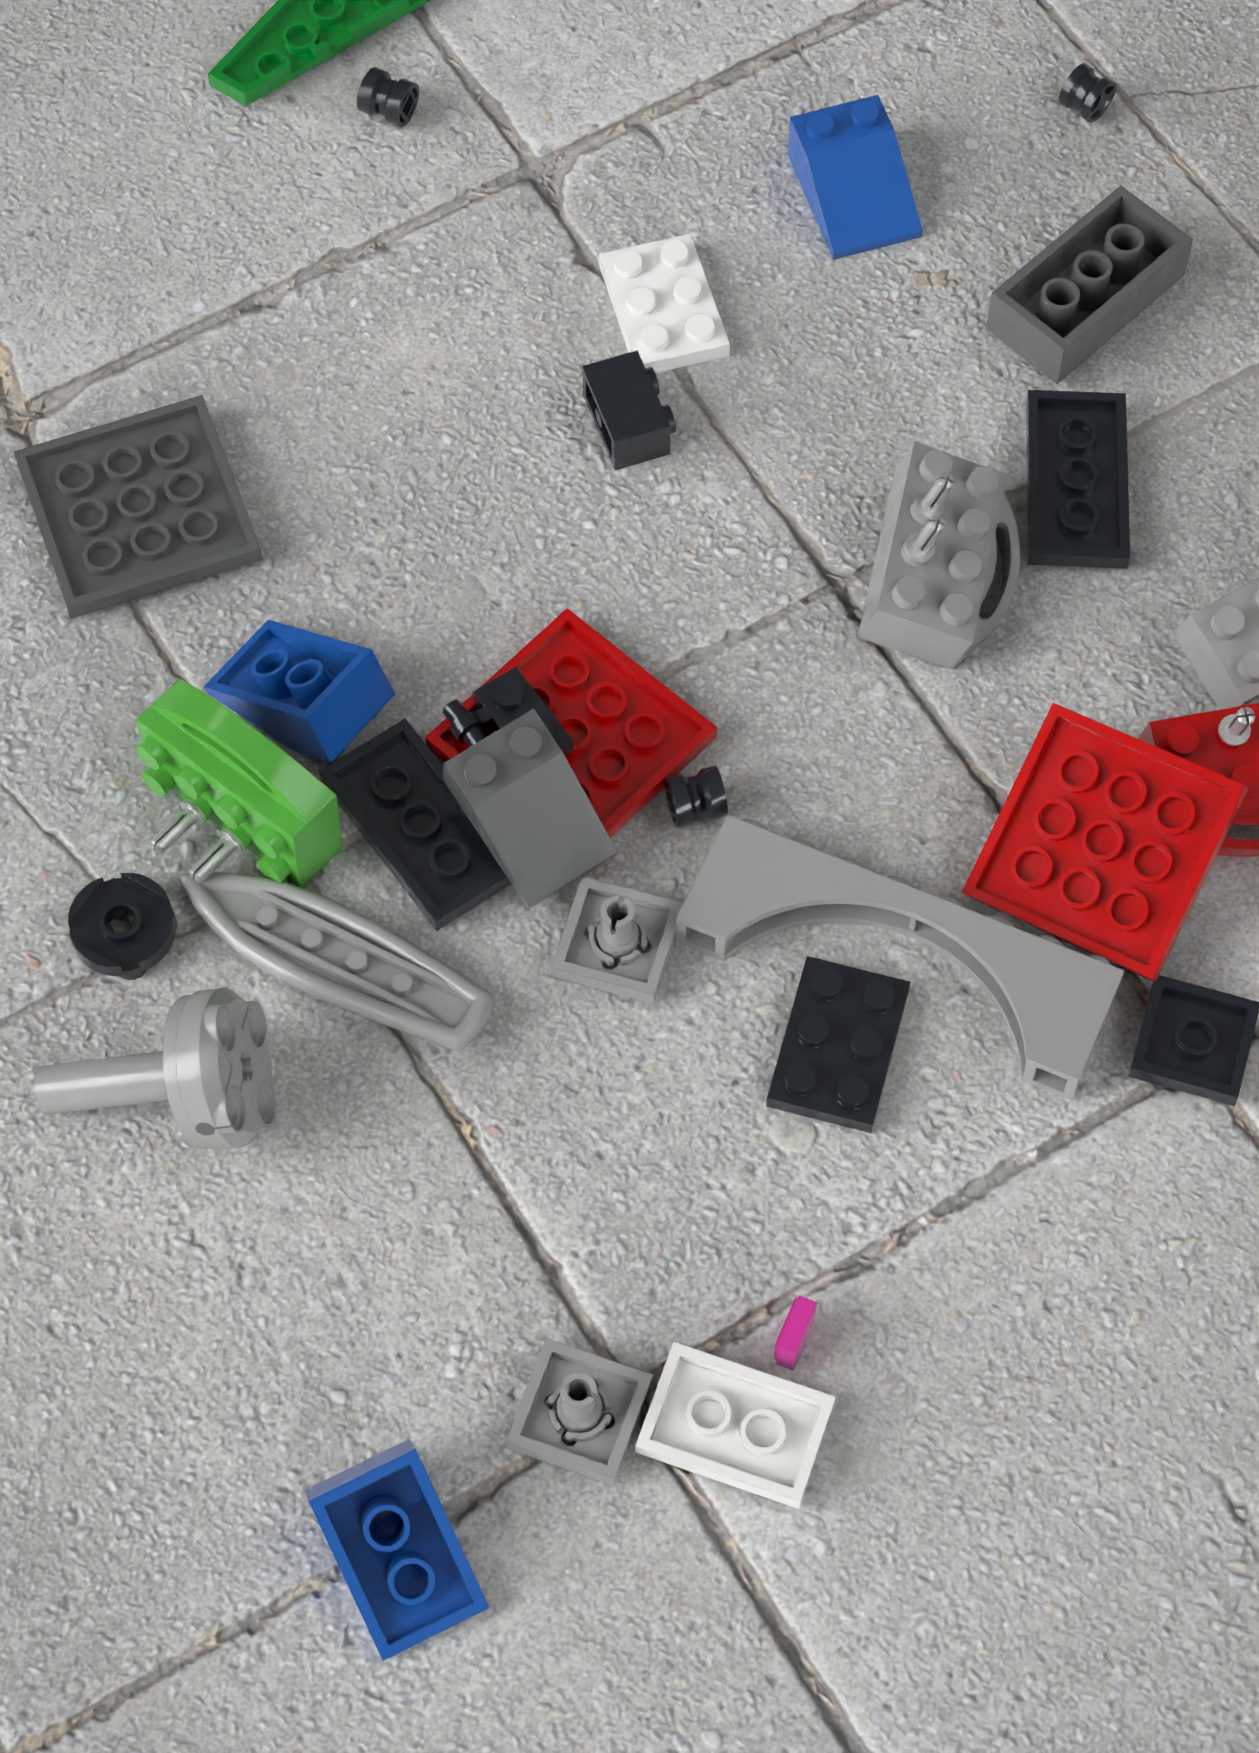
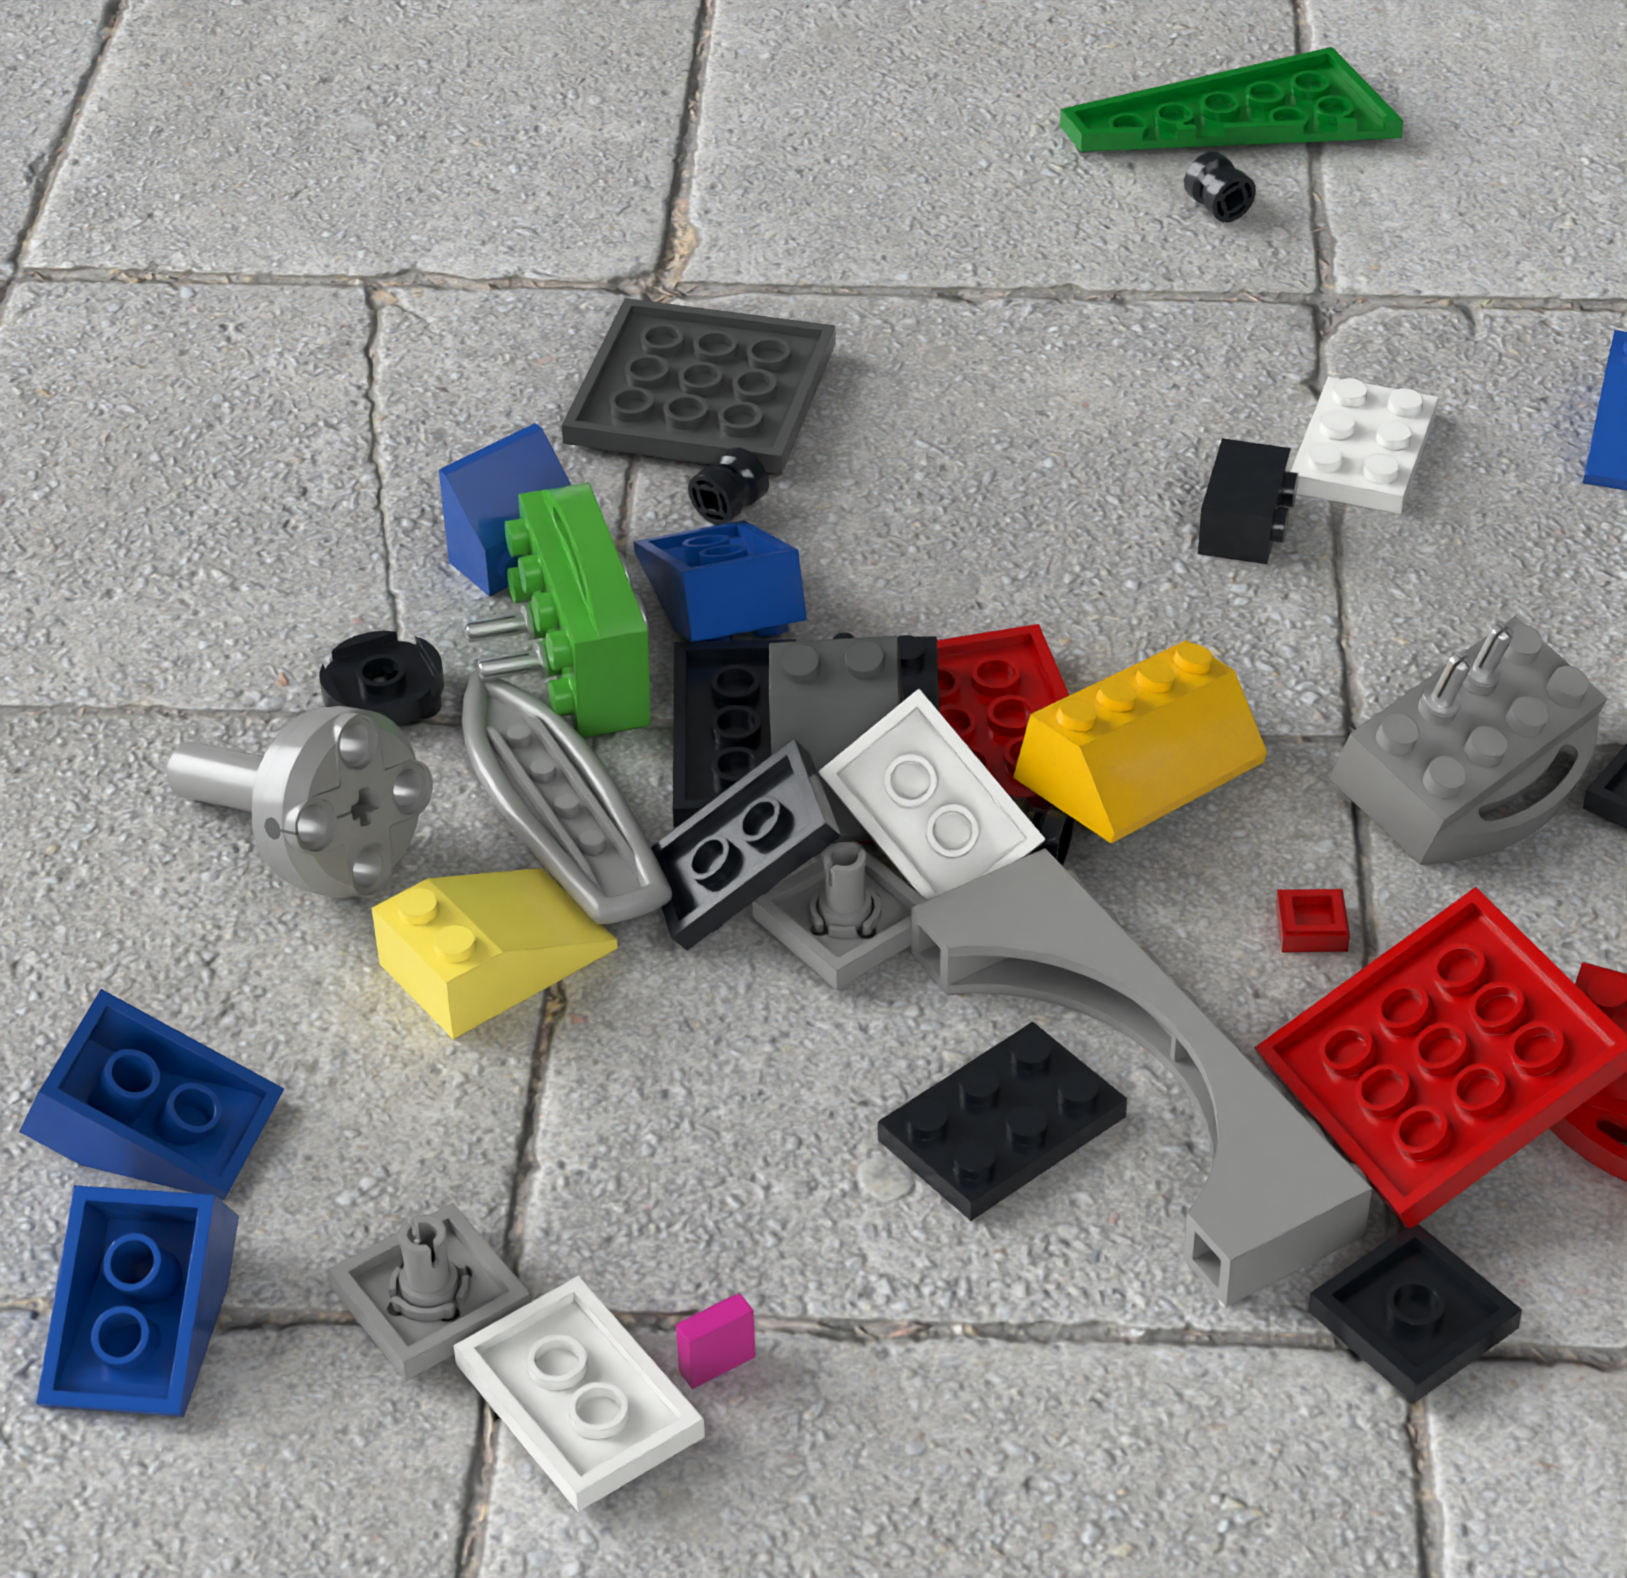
camera: 35 degrees right, 20 degrees down
none -> blue slope [19,989,284,1200]
none -> light yellow slope [372,868,618,1039]
none -> blue slope [439,423,572,597]
none -> black plate [651,739,841,951]
none -> black wheel [688,447,769,525]
none -> white plate [818,689,1045,900]
none -> yellow slope [1013,640,1267,844]
none -> red tile [1275,889,1350,953]

